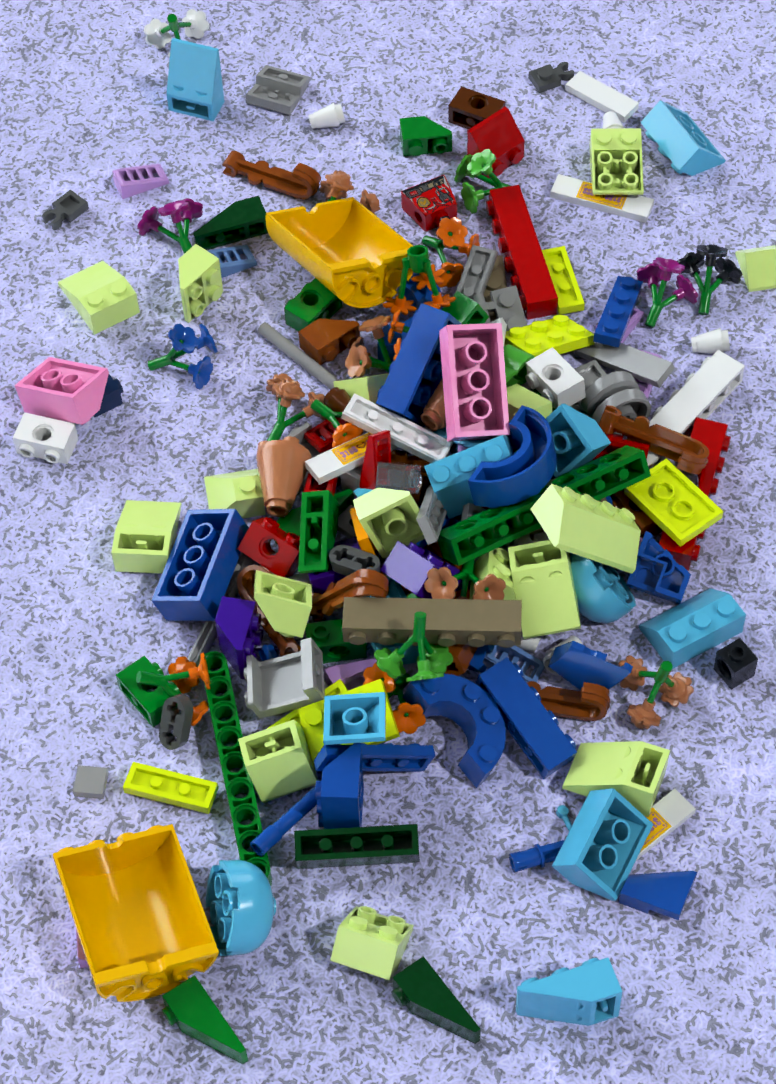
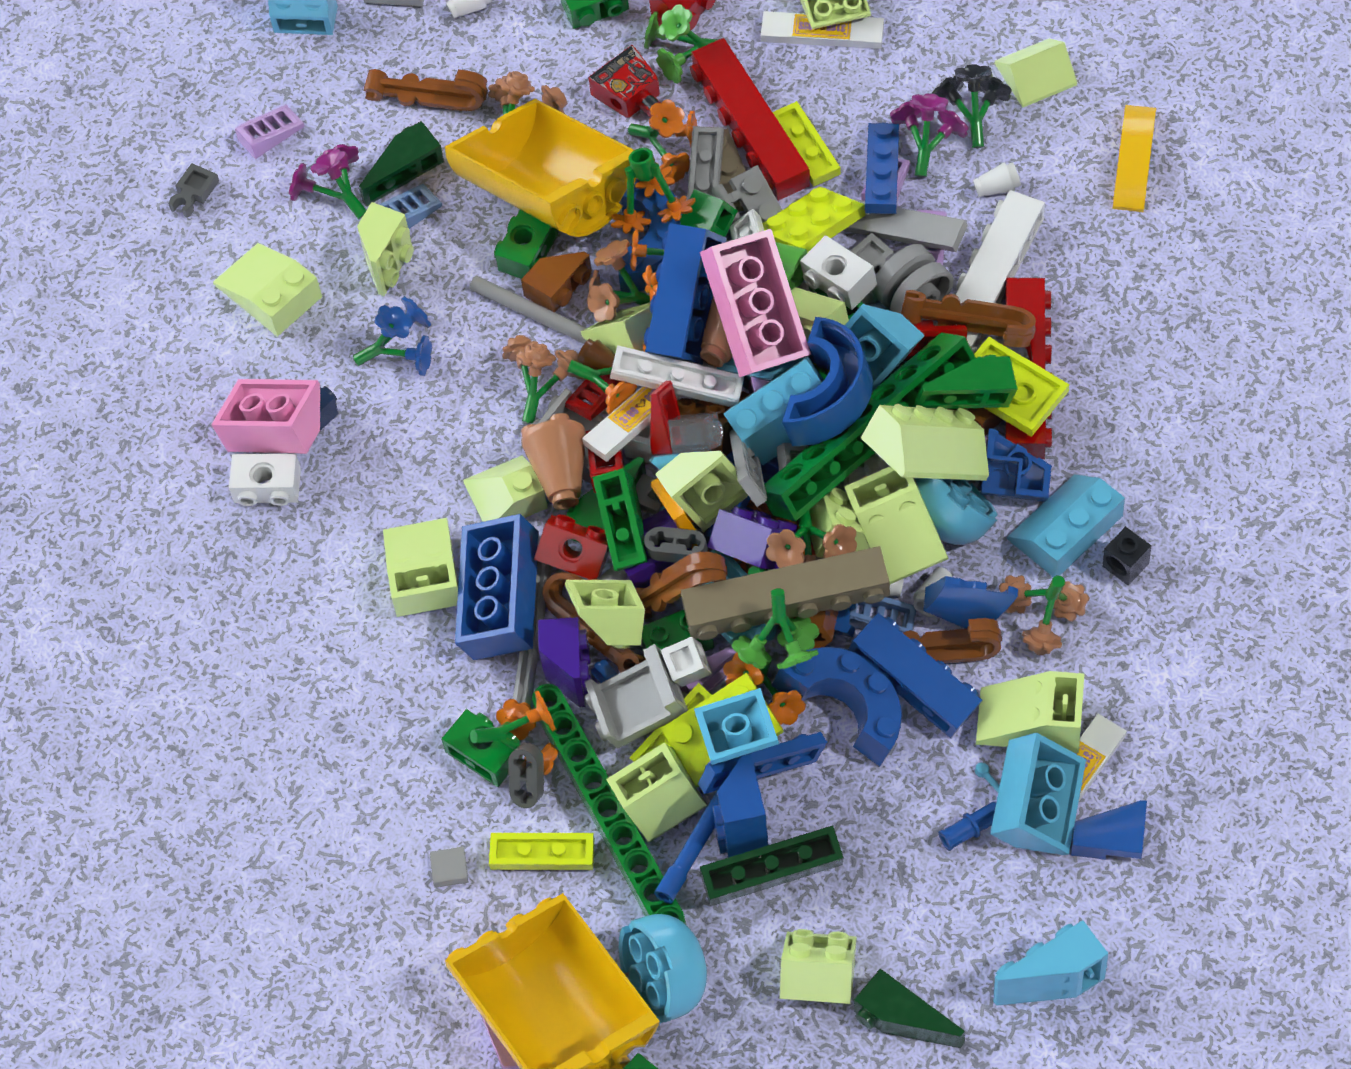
camera: 10 degrees left, 5 degrees up
none -> white brick [661,637,713,687]
none -> green slope [914,355,1018,409]

